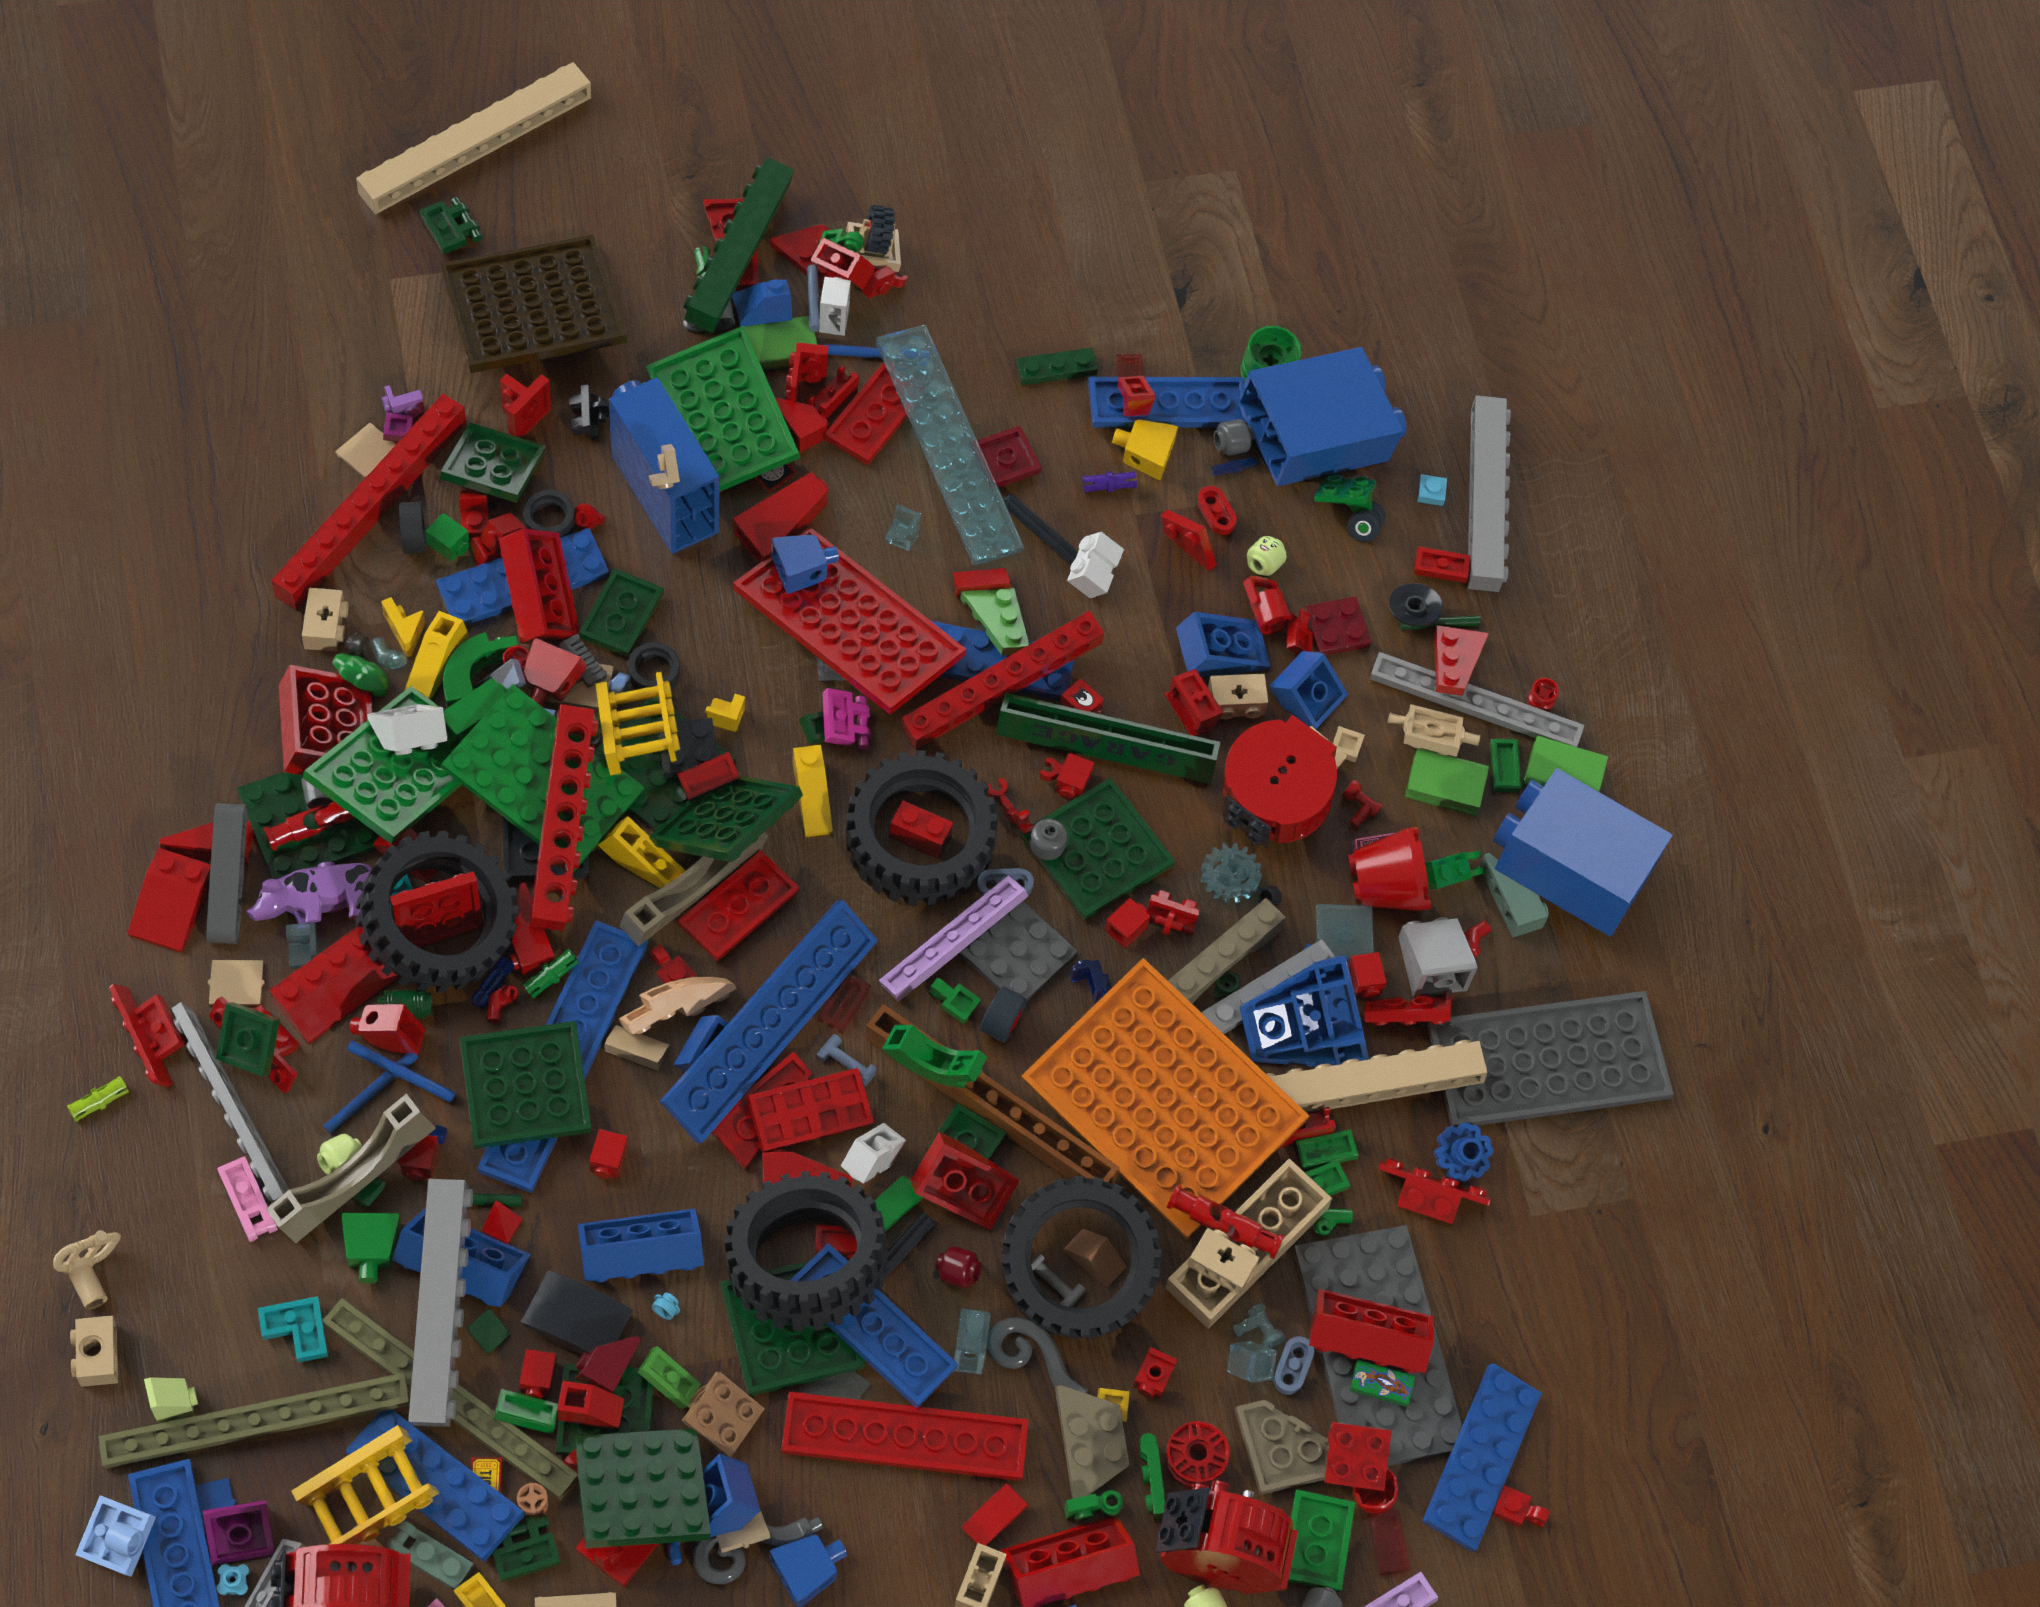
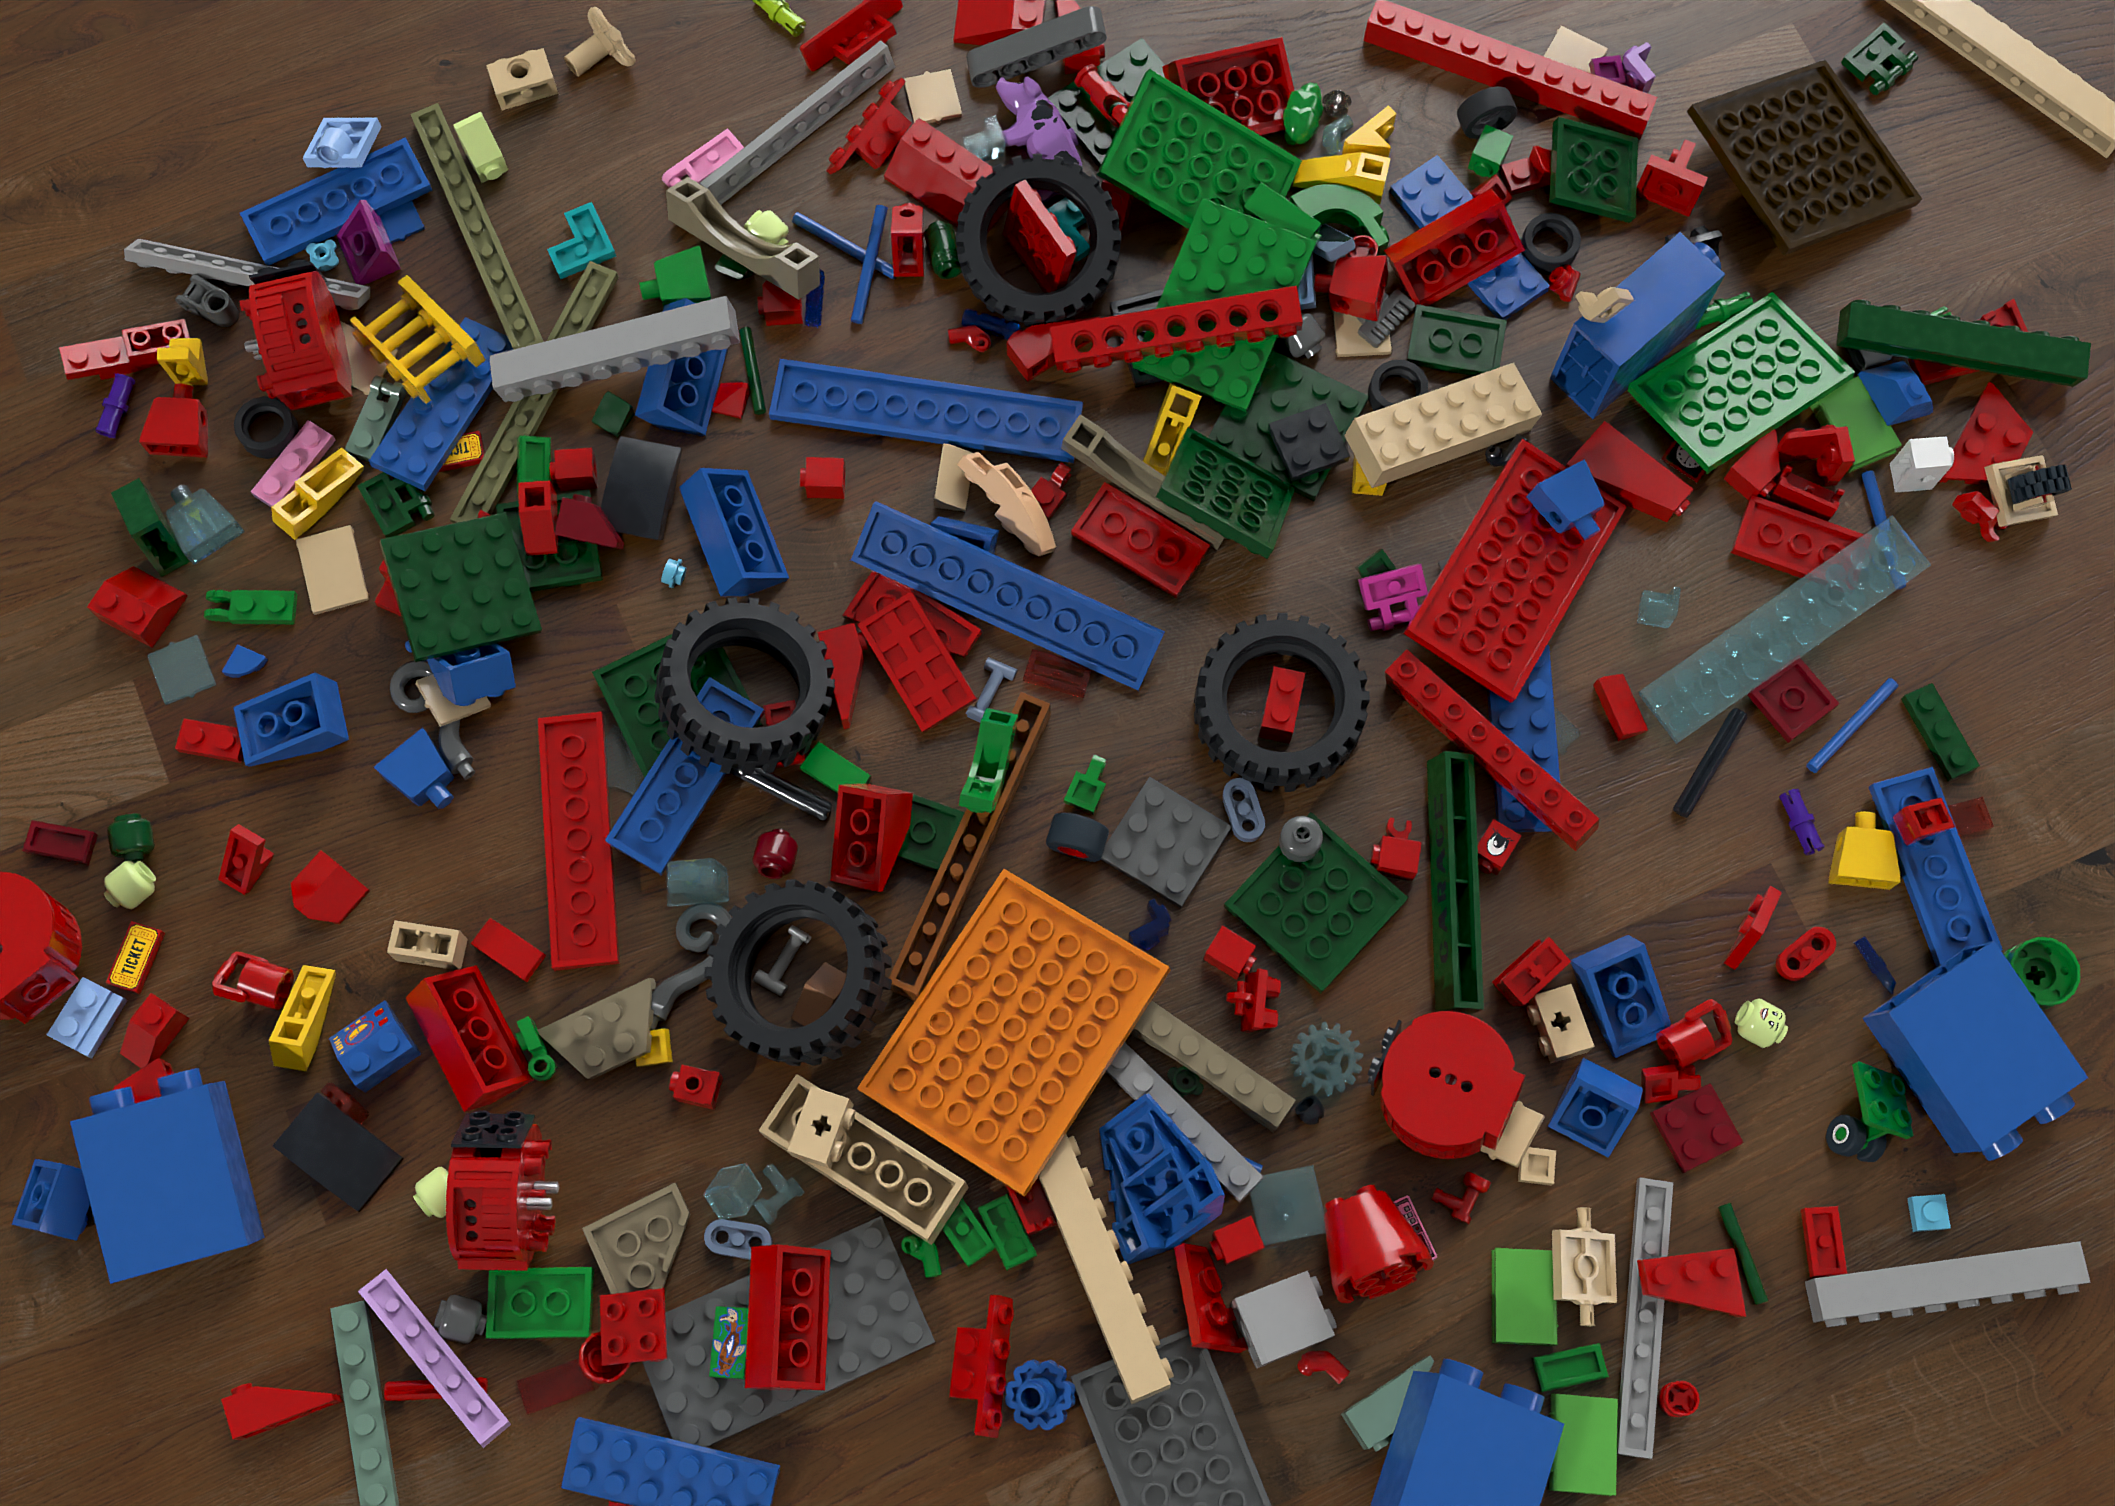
camera: 85 degrees right, 10 degrees up
dark green plate [216,1002,280,1077] -> none
tan brick [302,588,349,652] -> none
white slope [367,704,447,755] -> none
dark green plate [459,1021,592,1149] -> none
red brick [479,512,528,554] -> none
nougat wheel [517,1483,549,1518] -> none
green pin [523,948,580,998] -> none
yellow fence [596,672,680,775] -> none
medium blue tile [609,672,631,694] -> none
bright green plate [637,1346,701,1409] -> none
red tile [678,752,740,800] -> none
medium nougat plate [682,1372,765,1458] -> none
yellow slope [793,745,833,837] -> none
sand blue bar [807,265,820,332] -> none
red slope [811,238,876,290] -> none
green plate [818,228,864,253] -> none
white brick [841,1123,906,1183] -> none
lavender plate [879,875,1028,1002] -> none
bright green wing [960,588,1029,655] -> none
red piece [987,778,1035,834] -> none
white brick [1067,532,1124,598] -> none
green hinge [1139,1432,1165,1523] -> none
red wheel [1165,1421,1230,1489] -> none
red piece [1167,1184,1285,1259] -> none
dark grey head [1213,419,1254,456] -> none
black dish [1389,583,1443,627] -> none
green hinge [1425,850,1486,890] -> none
none -> tan brick [1344,363,1542,488]
none -> black arm [1485,434,1528,467]
none -> blue bar [1806,678,1898,773]

